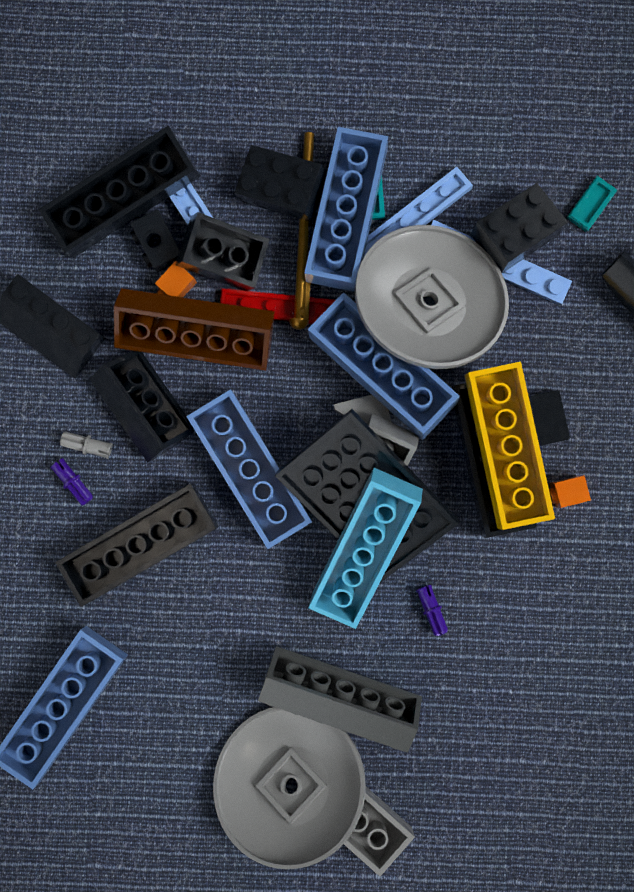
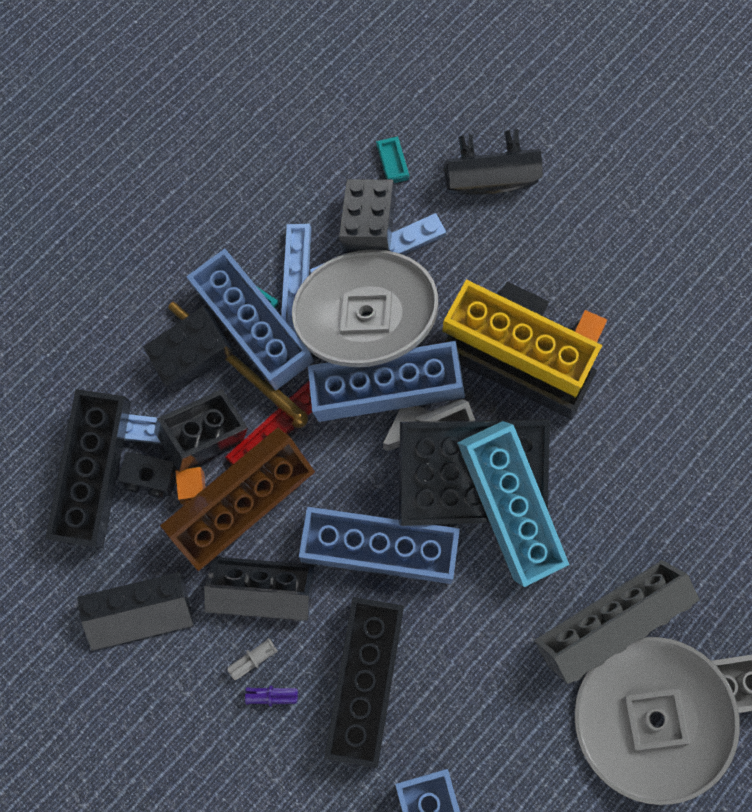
camera: 50 degrees left, 15 degrees down
dark purple axle [416,584,448,636] -> none

